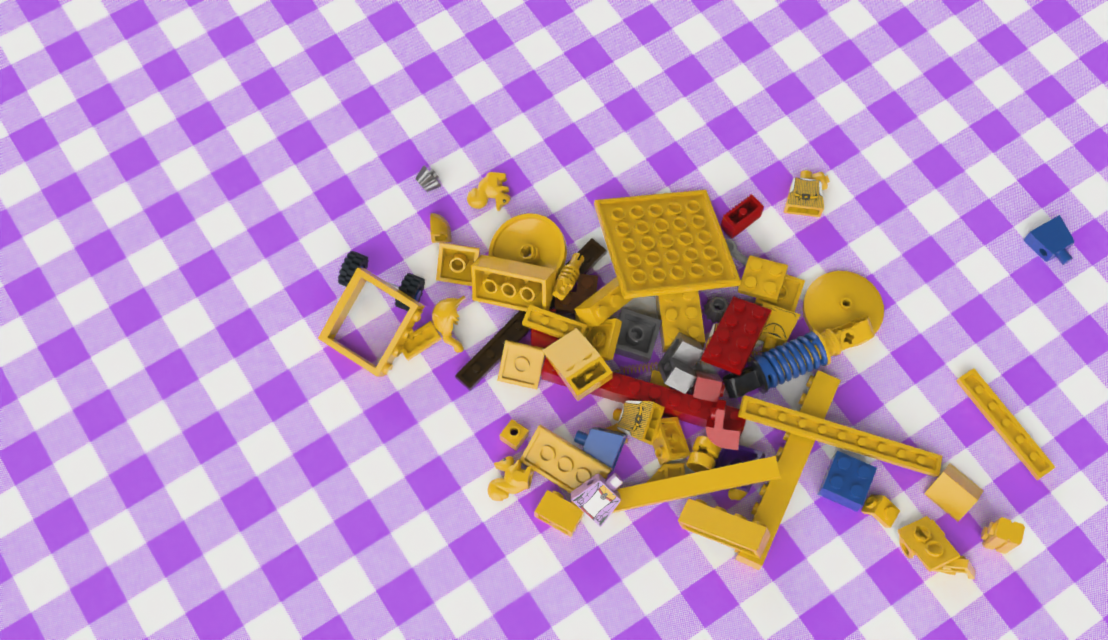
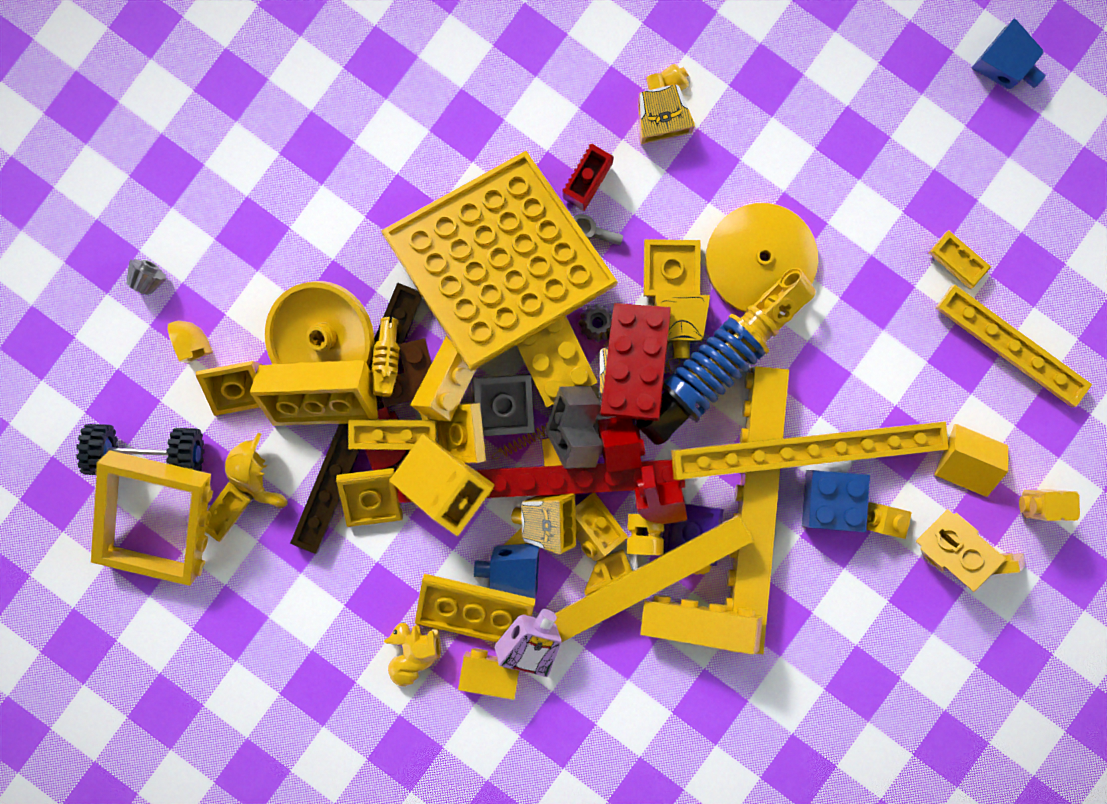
camera: 15 degrees left, 20 degrees up
yellow animal [467,172,511,211] -> none
yellow plate [499,419,529,452] -> none
yellow plate [738,255,788,303] -> none
none -> yellow plate [928,230,991,289]

